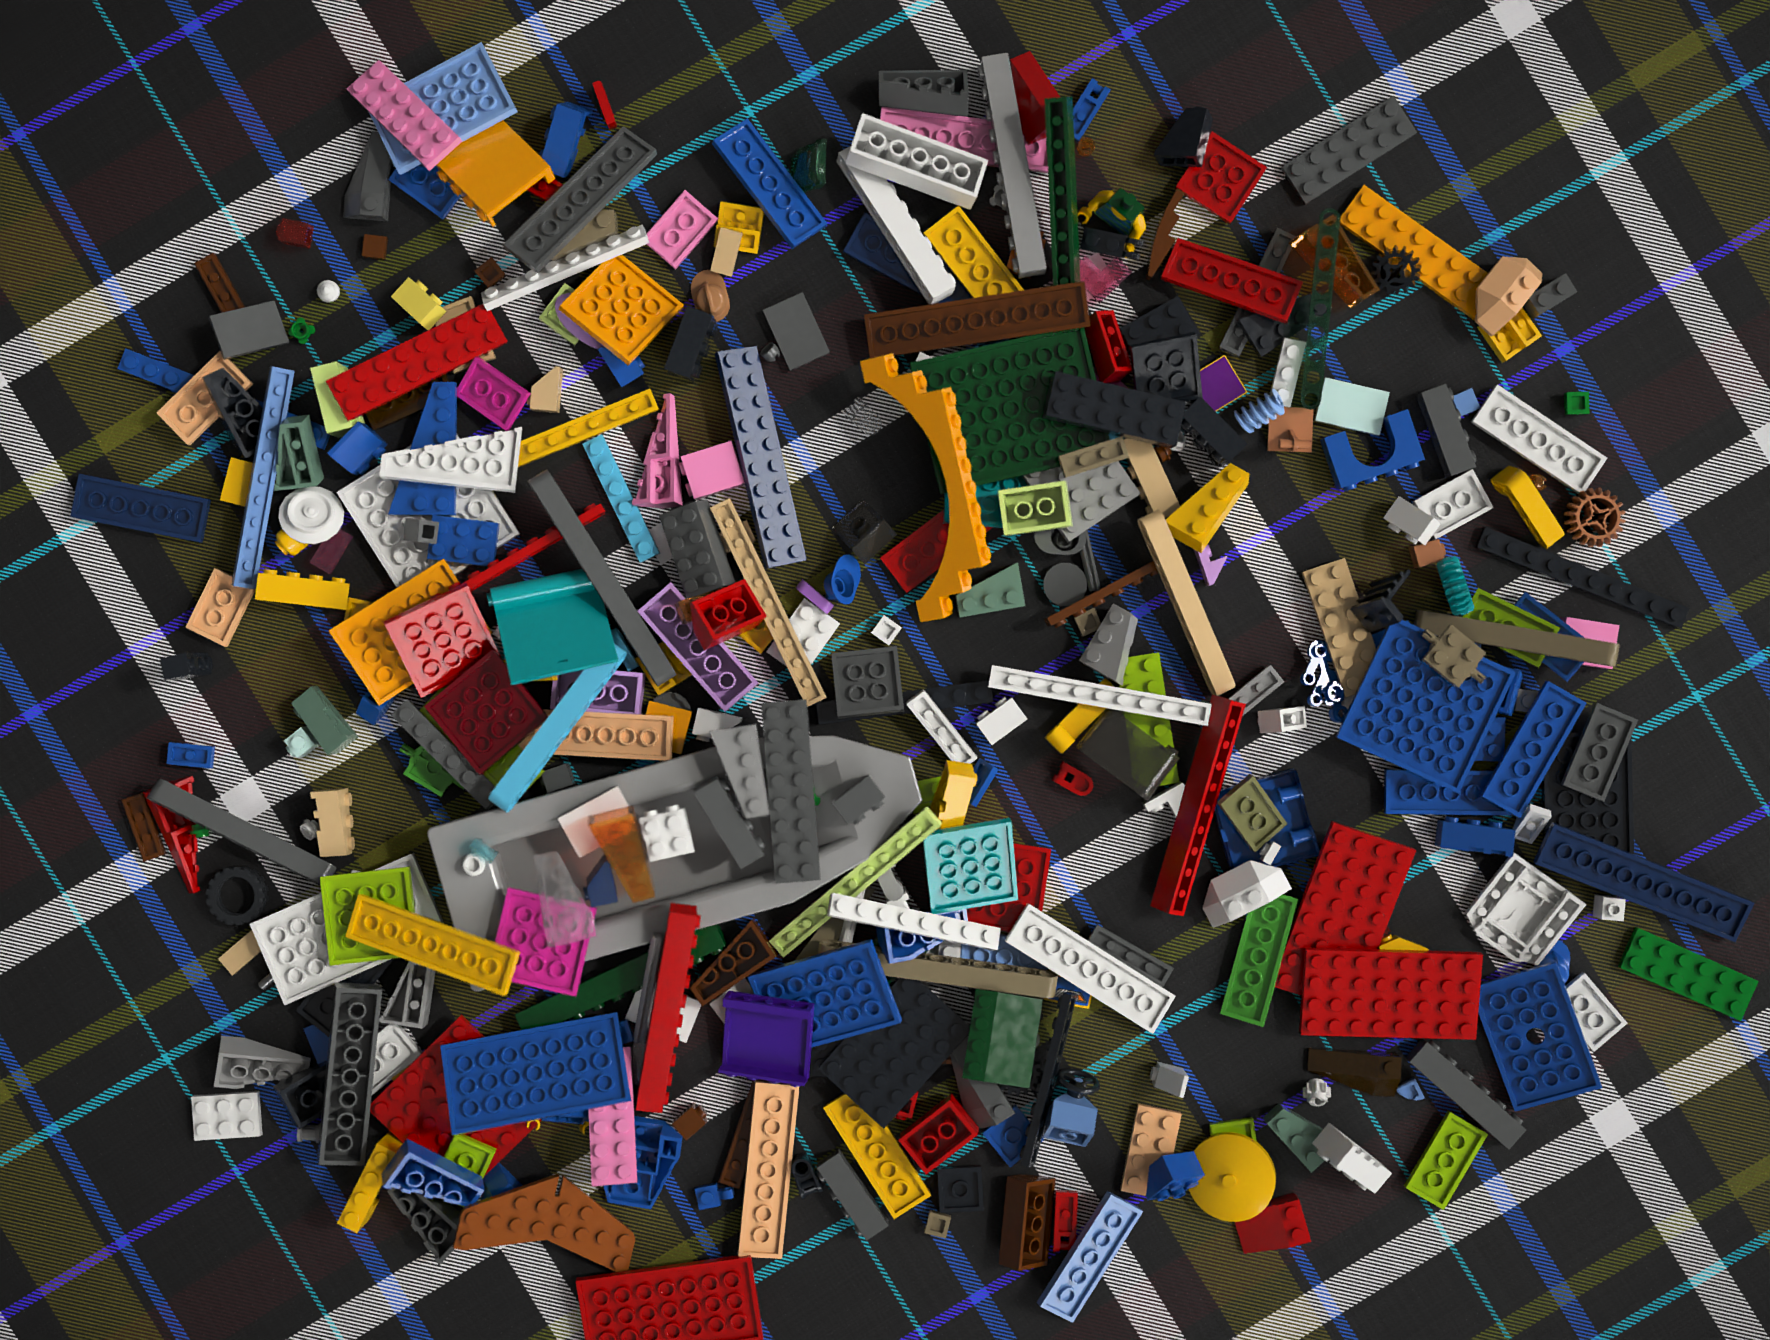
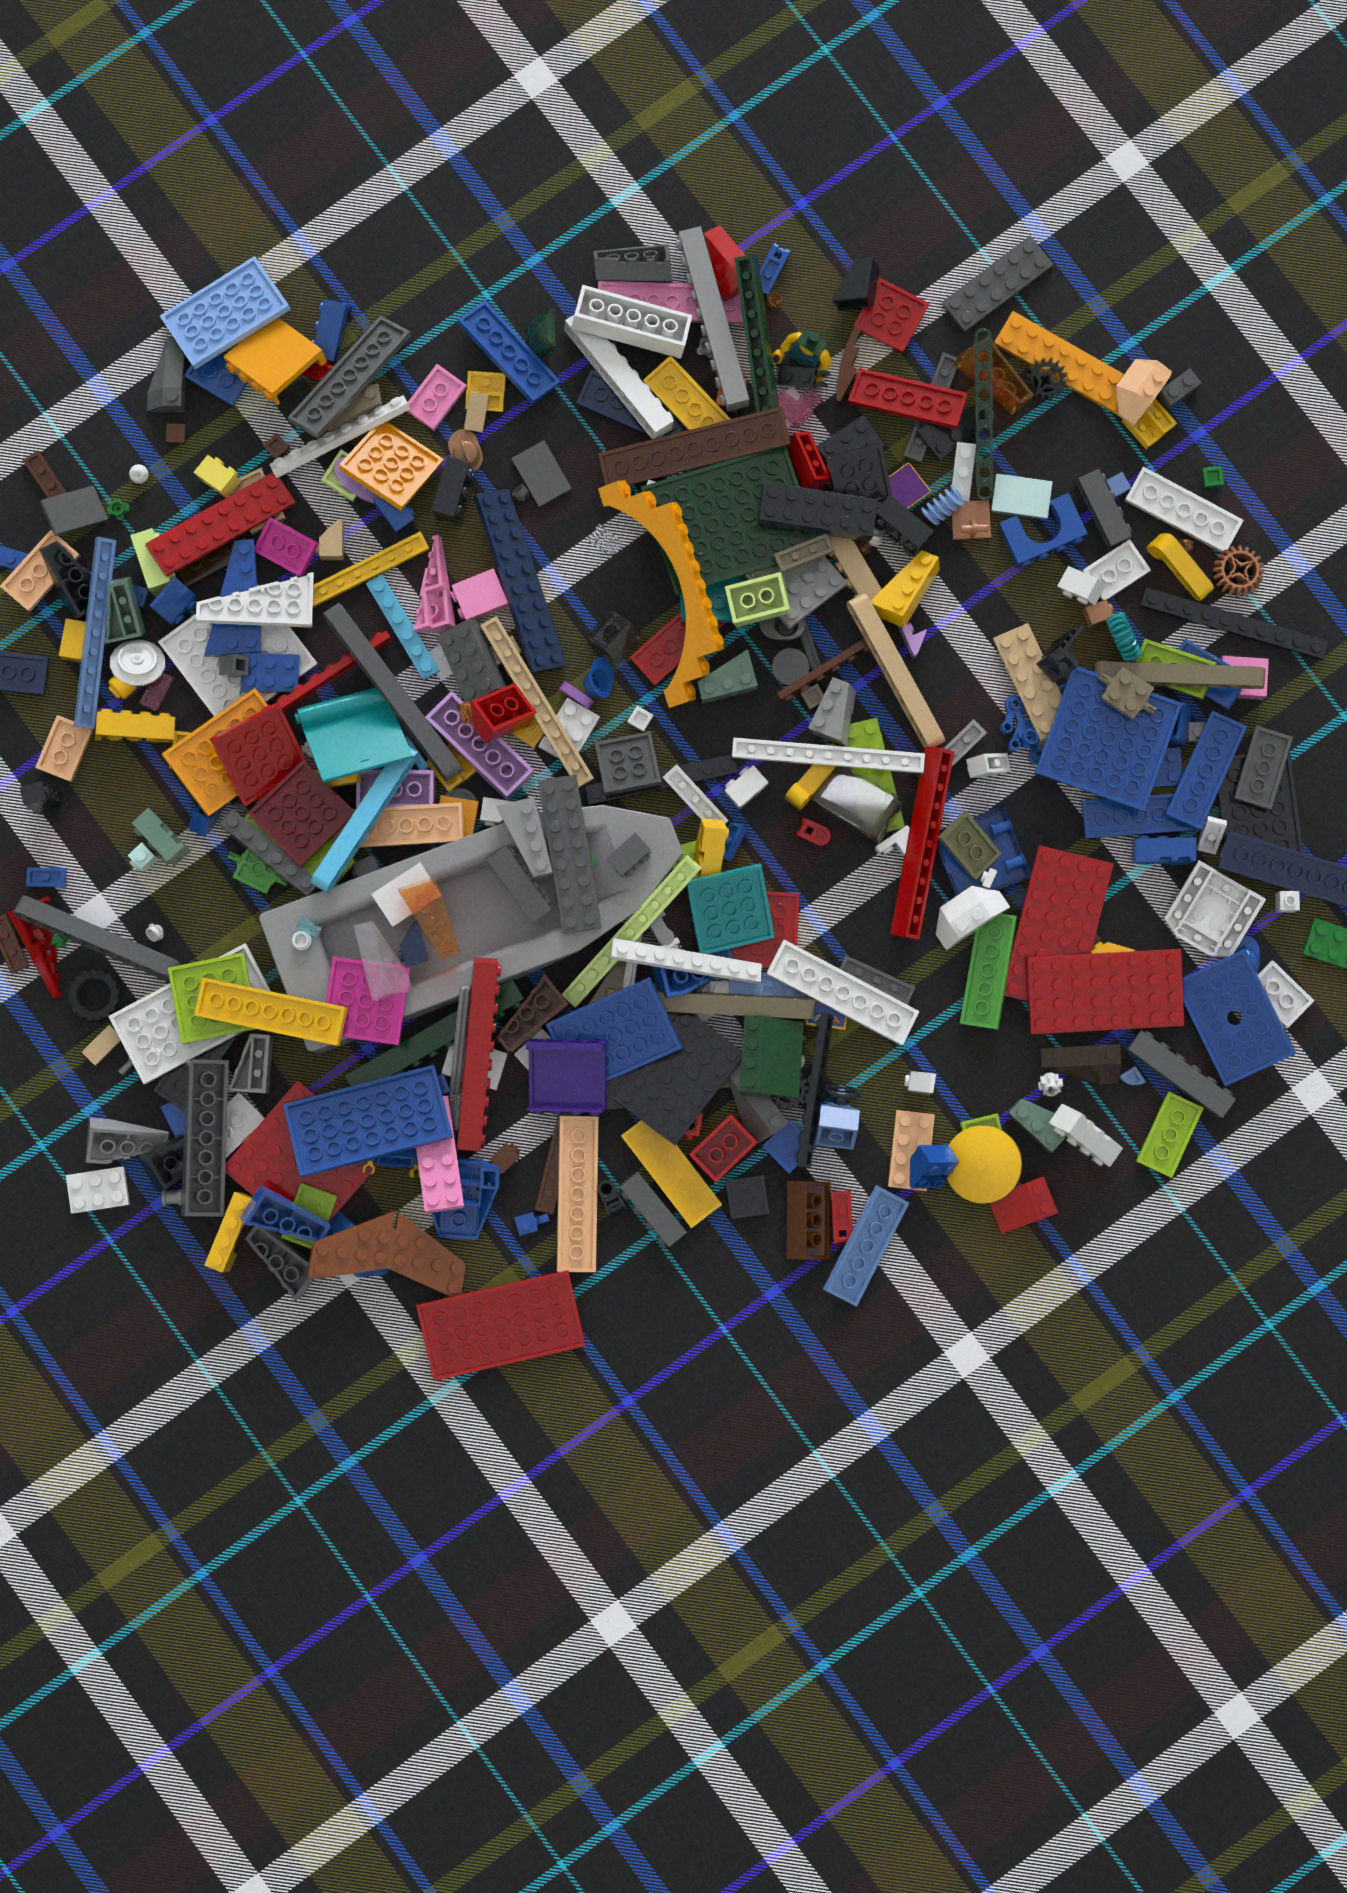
camera: 10 degrees left, 5 degrees down
clear red brick [277,218,314,249] -> none
tan wedge [310,788,355,857] -> none
bright pink plate [346,60,462,171] -> none
red tile [592,81,617,130] -> none
white plate [639,805,695,862] -> none
dark tan plate [924,1210,951,1239] -> none

